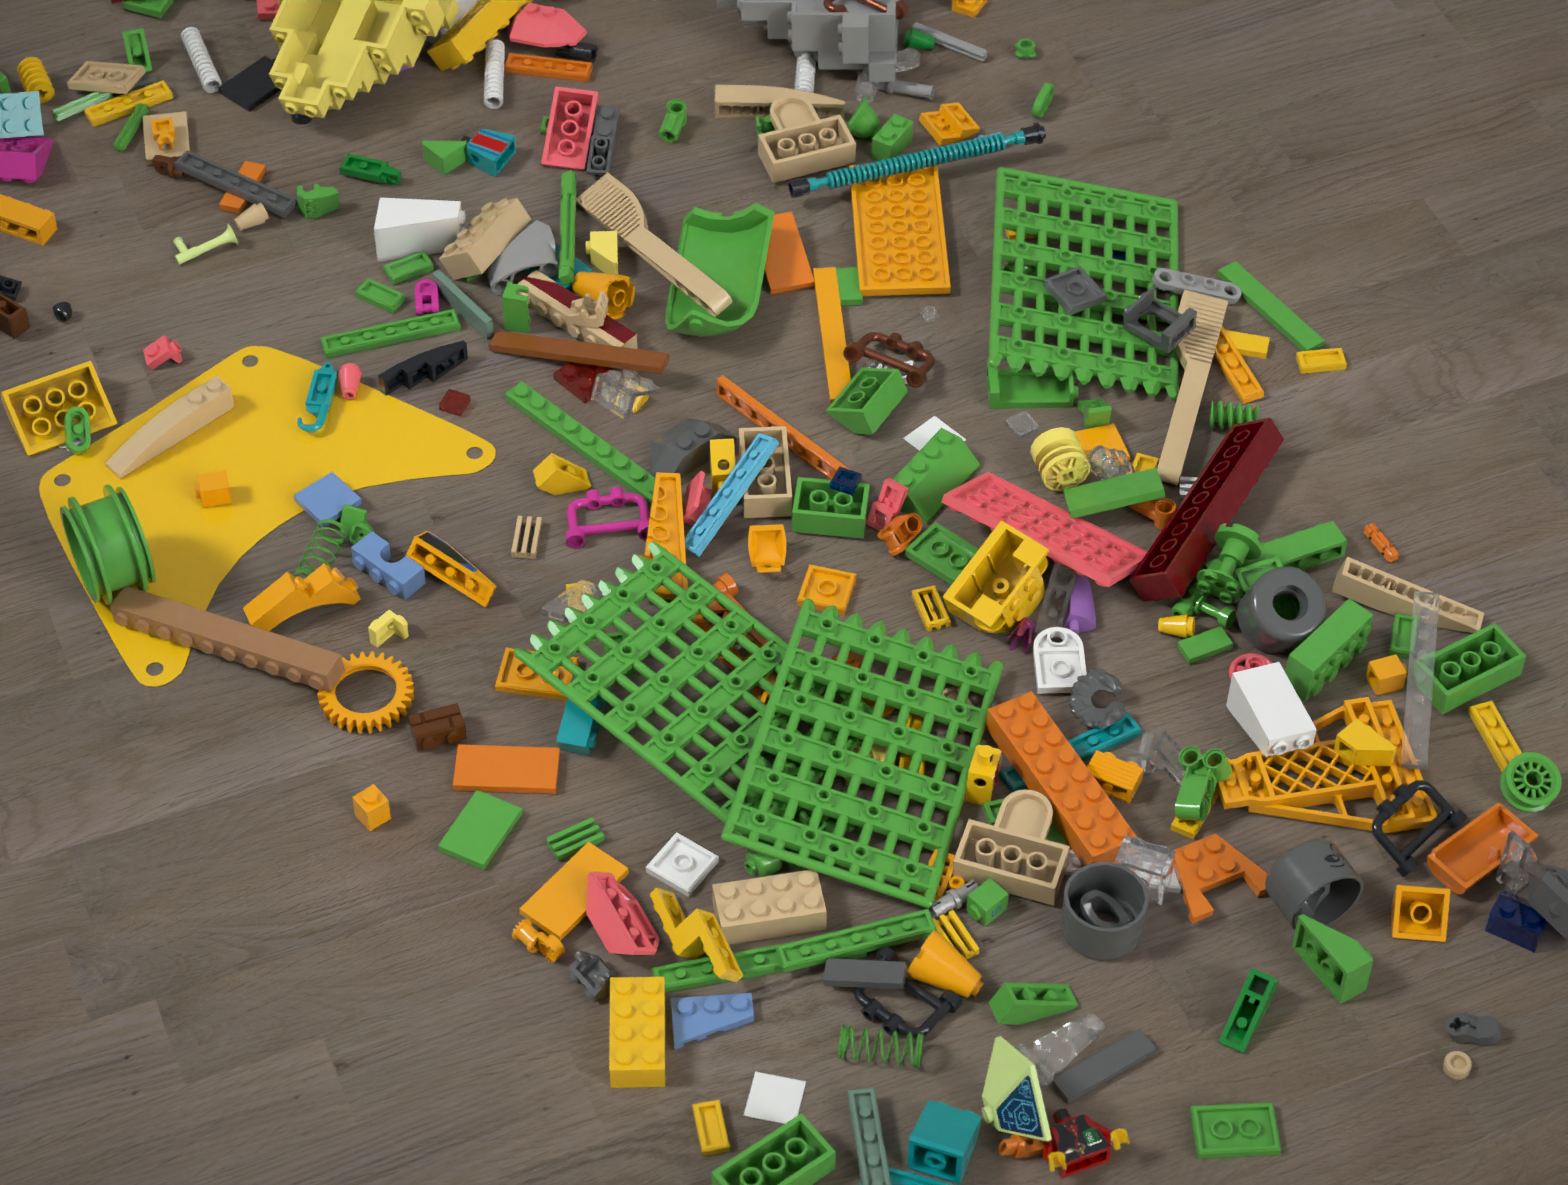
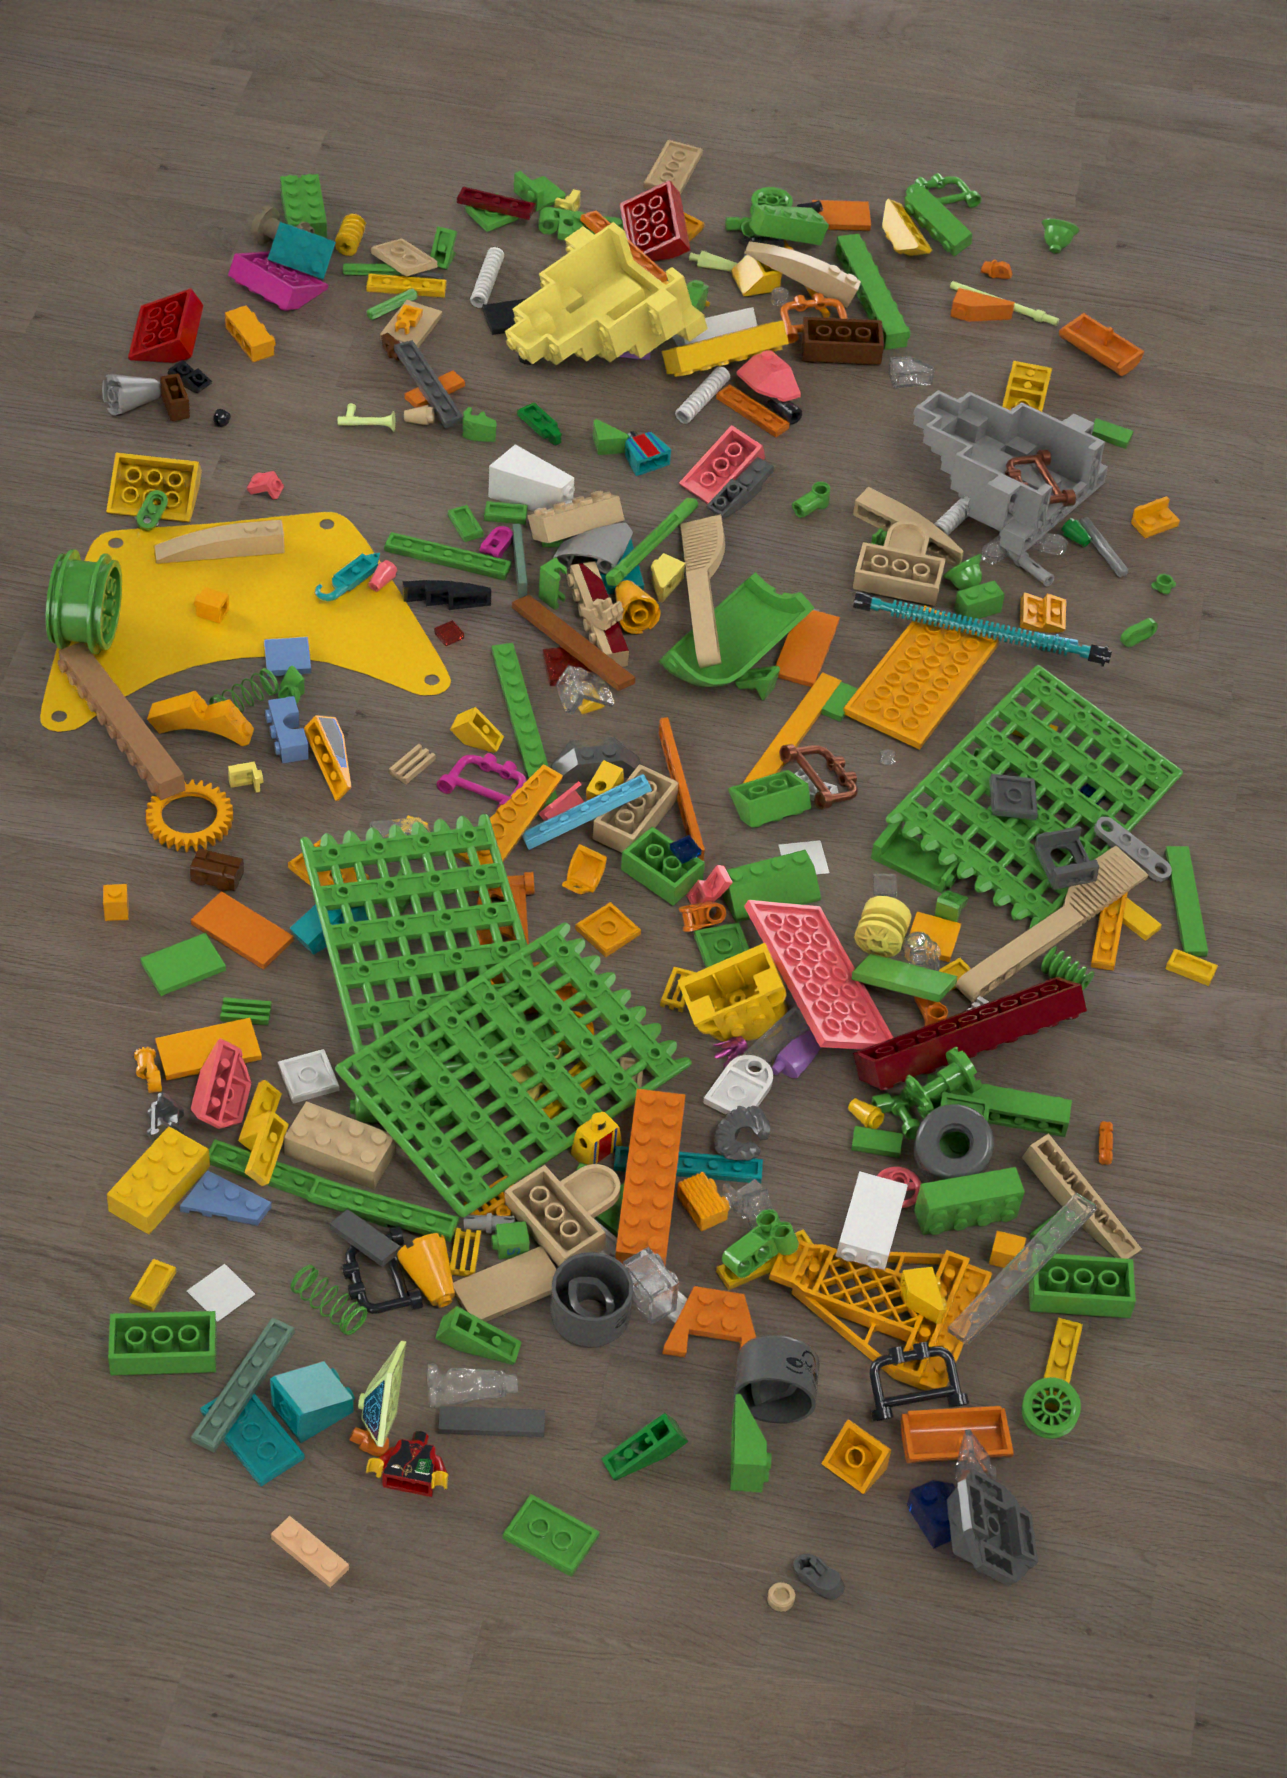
camera: 30 degrees right, 0 degrees up
none -> tan tile [453,1246,556,1322]
none -> bright green slope [735,666,780,701]

